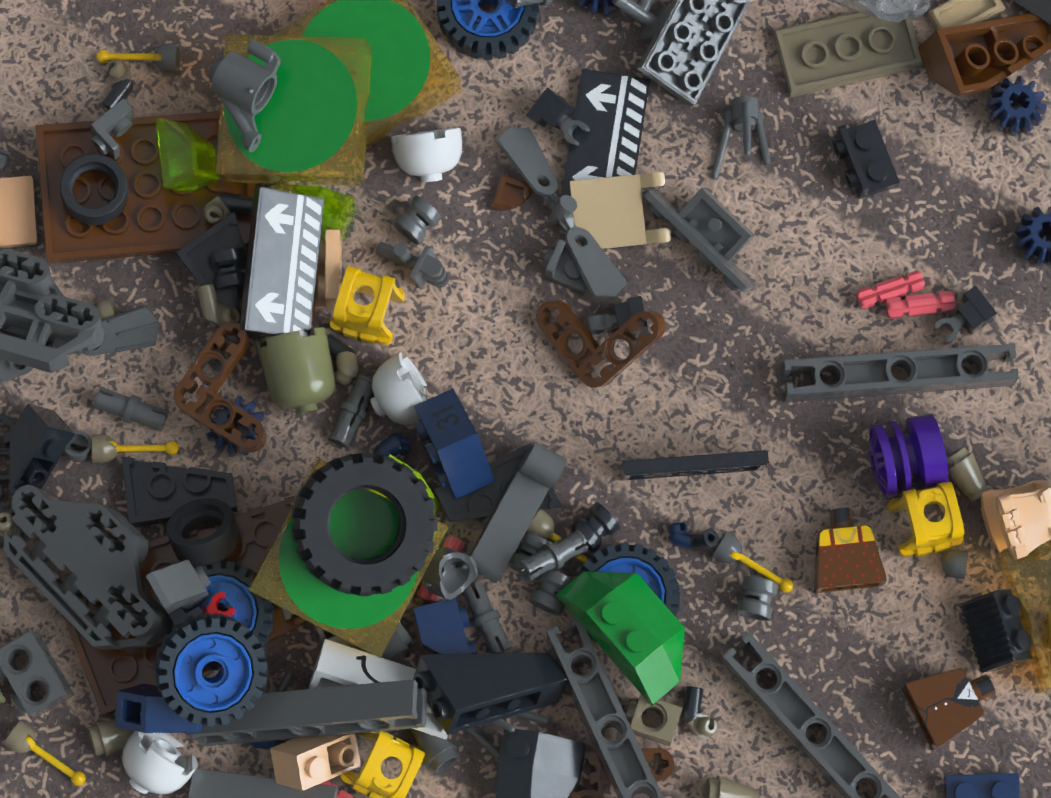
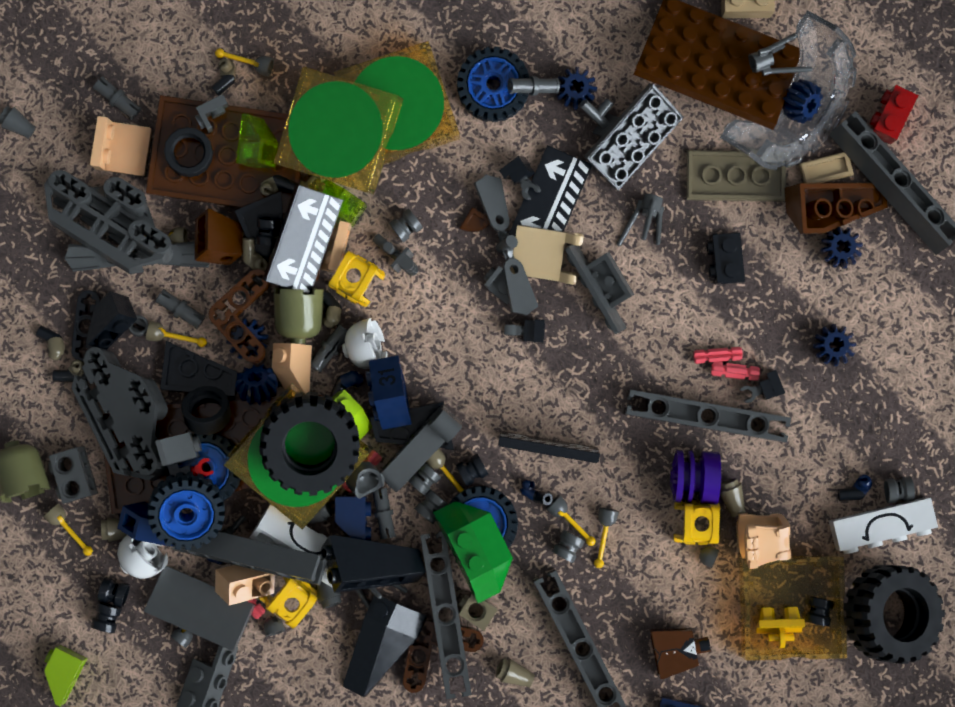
camera: 20 degrees right, 10 degrees up
dark grey piece [209,40,281,152] -> none
white cylinder [391,128,462,182] -> none
dark grey pin [516,530,588,582] -> none
reddish brown beam [536,300,666,388] -> none
arm [681,686,717,738] -> none
reddish brown torso [814,507,887,594] -> none
black brick [960,589,1032,673] -> none
none -> reddish brown torso [195,208,243,265]
none -> dark blue gear [235,363,278,406]
none -> light nougat slope [272,343,312,395]
none -> hinge [594,507,619,568]

